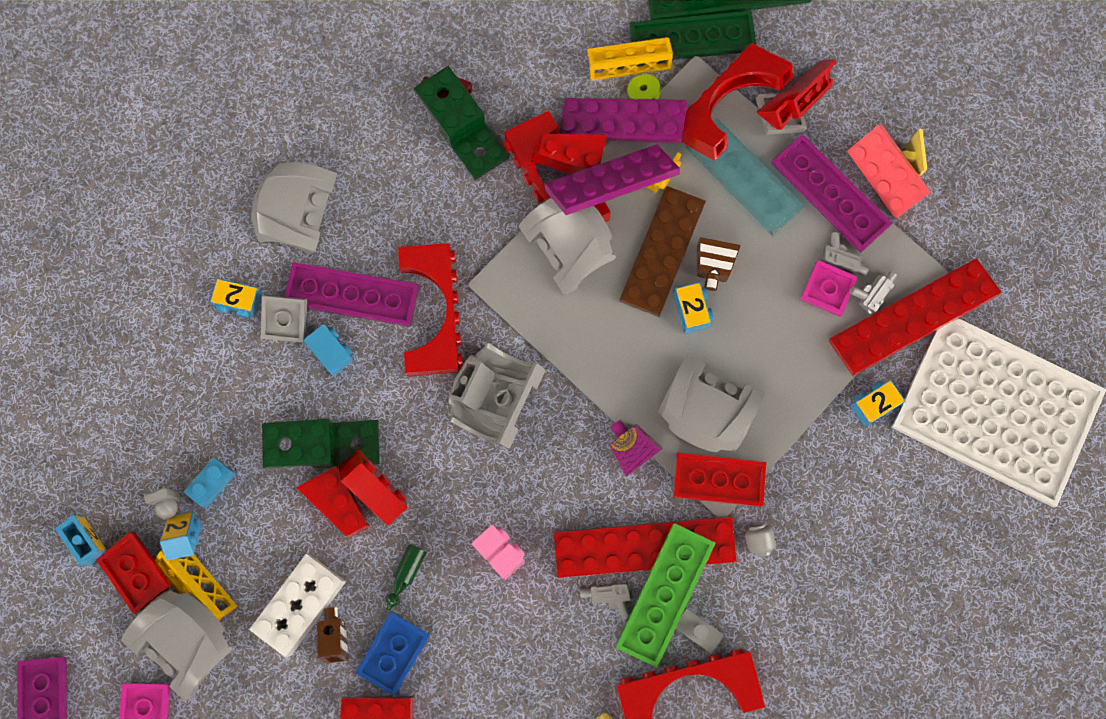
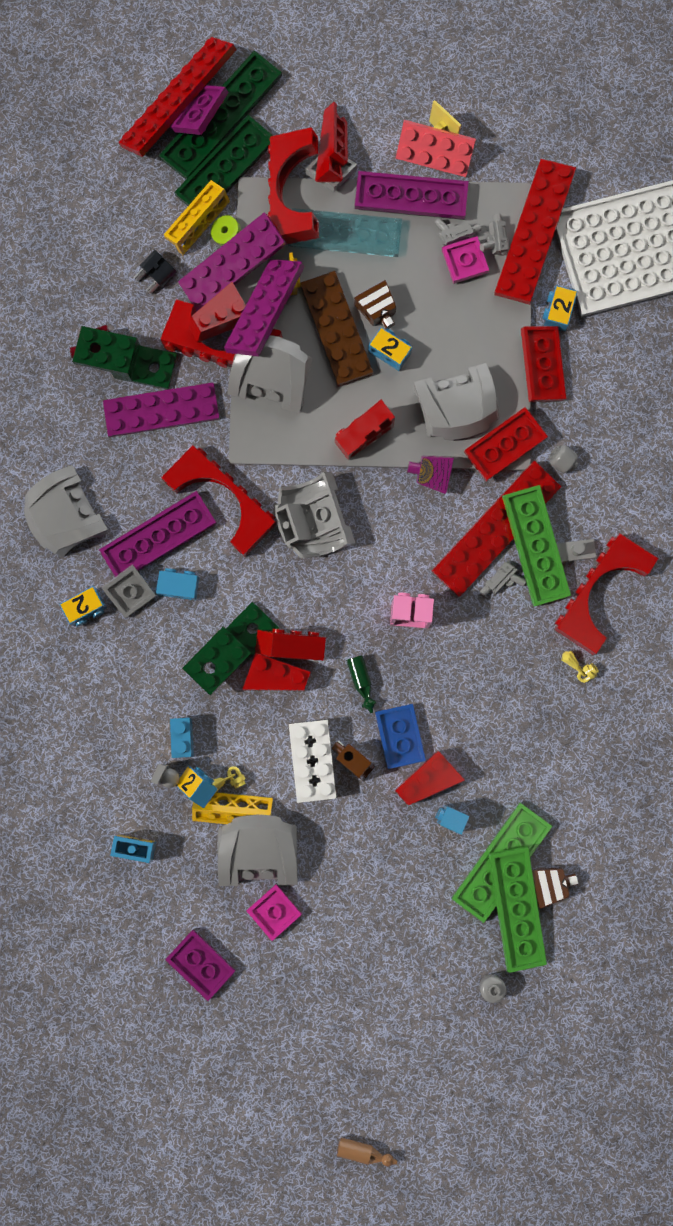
camera: 40 degrees left, 5 degrees up
red plate [96,532,172,614] -> none
none -> magenta plate [103,382,220,438]
none -> black piece [134,249,177,294]
none -> light yellow piece [212,766,246,793]
none -> red wedge [335,399,395,460]
none -> red plate [521,326,566,402]

